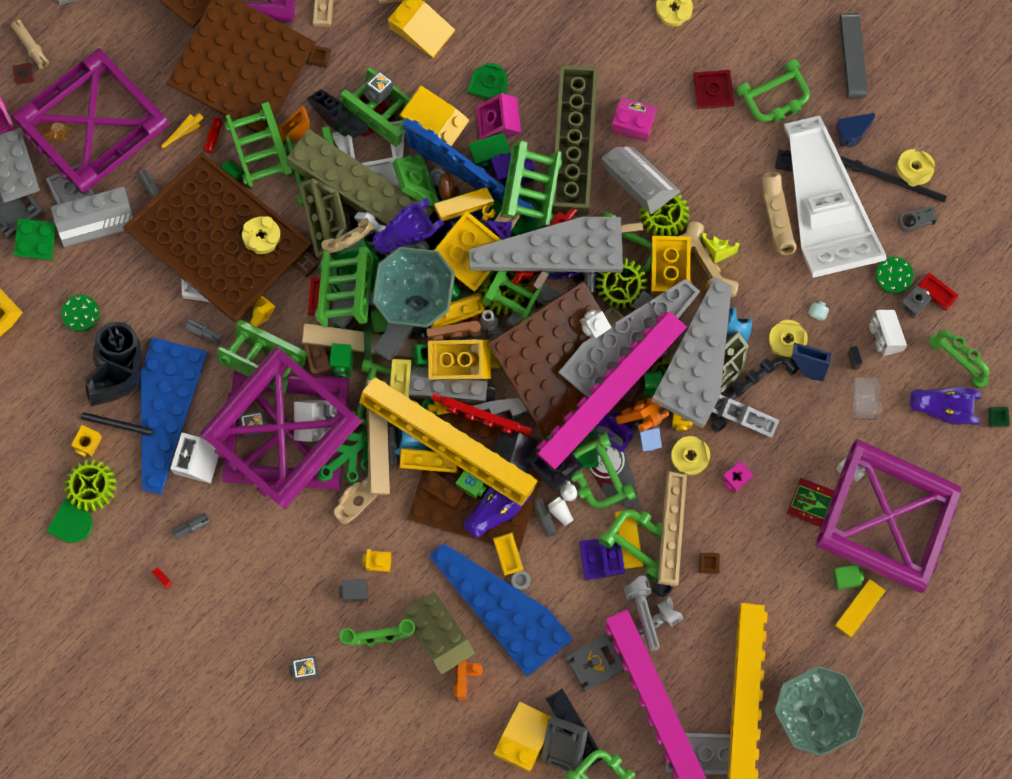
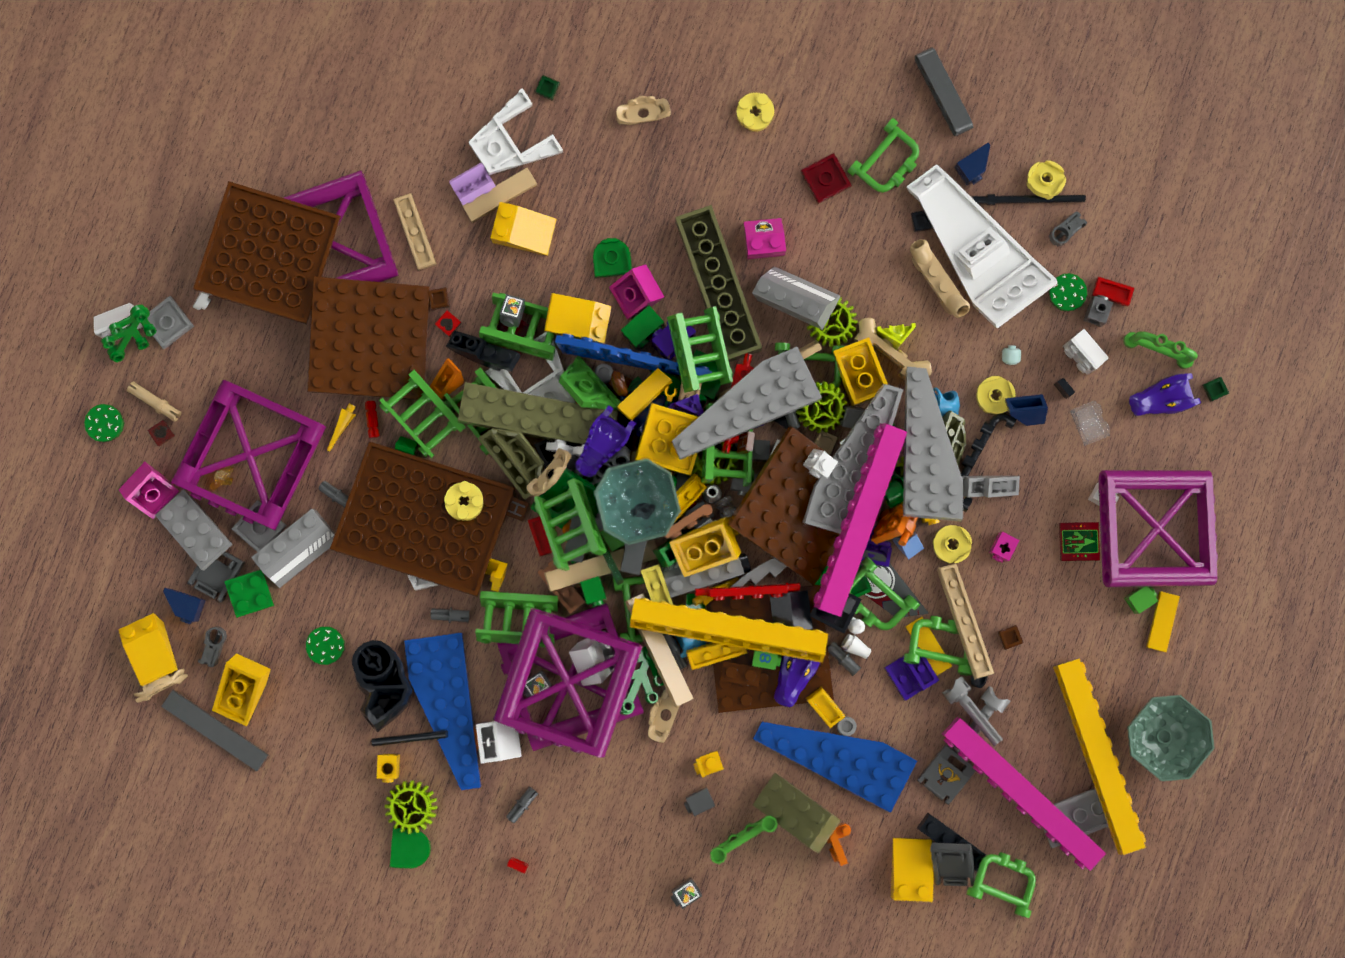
camera: 25 degrees left, 10 degrees up
none -> red tile [435,310,462,337]

